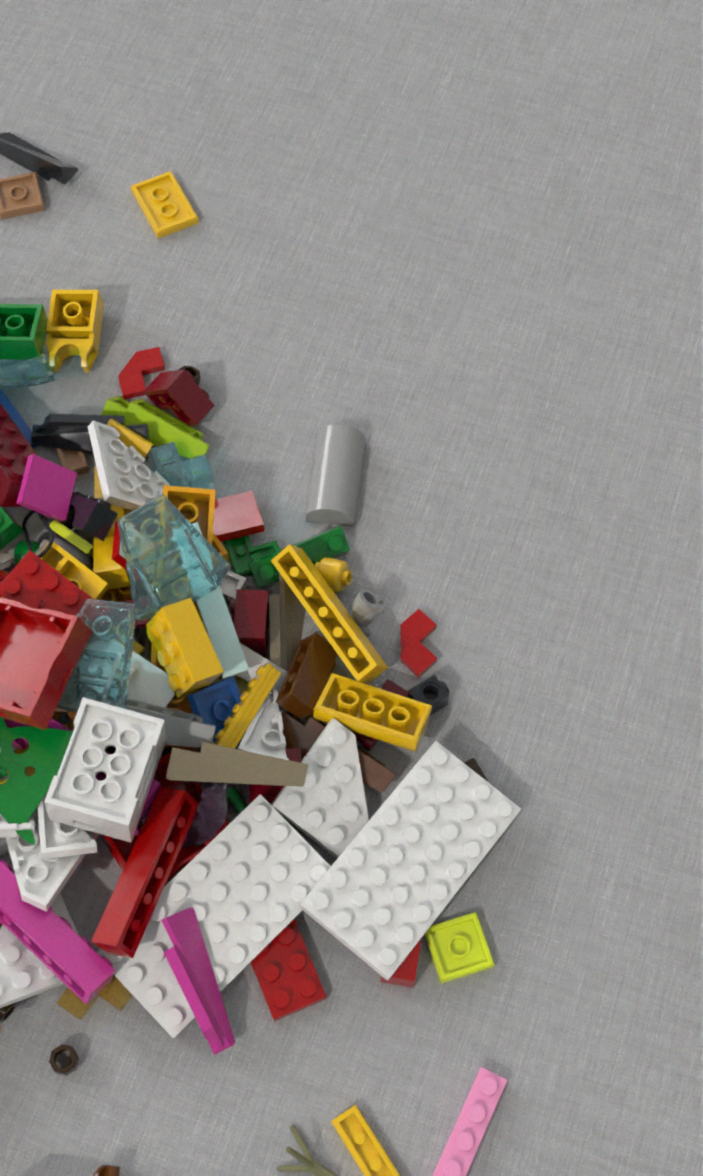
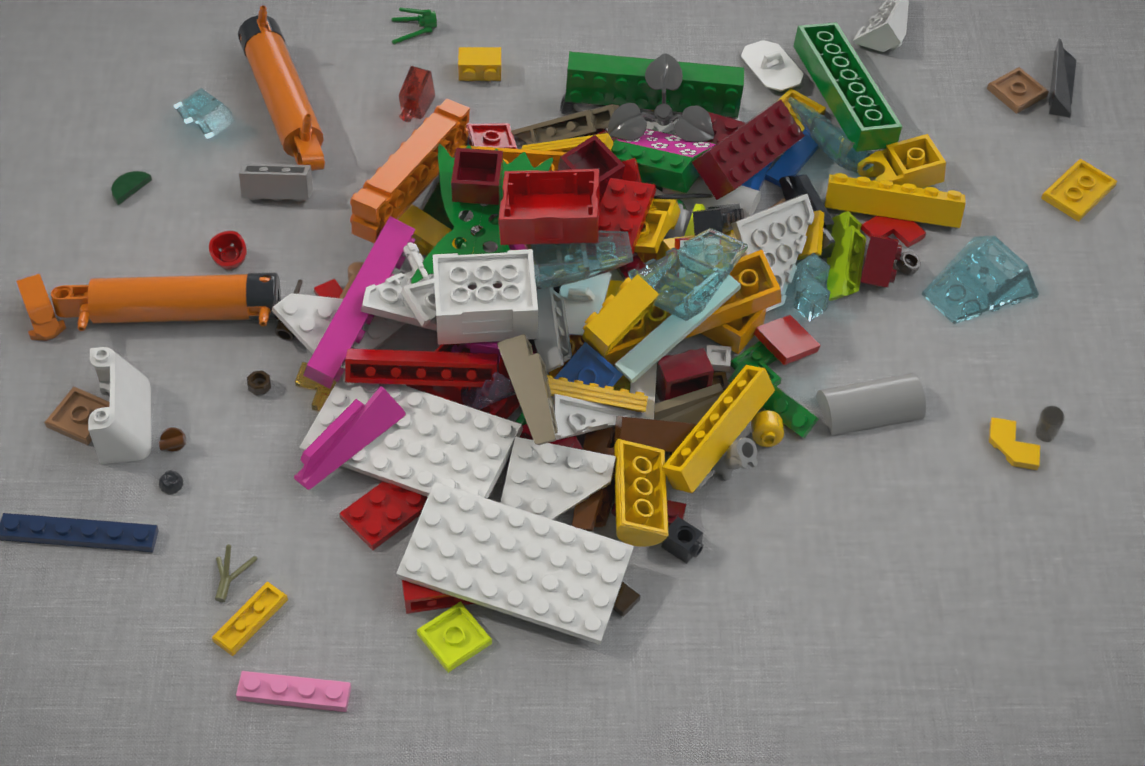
camera: 70 degrees right, 10 degrees down
dark pink tile [16,454,77,522] -> none
red tile [400,609,437,678] -> none
none -> yellow brick [824,173,966,228]
none -> clear light blue wedge [922,236,1039,324]
none -> yellow tile [989,417,1040,470]
none -> clear smoke piece [1036,406,1065,442]

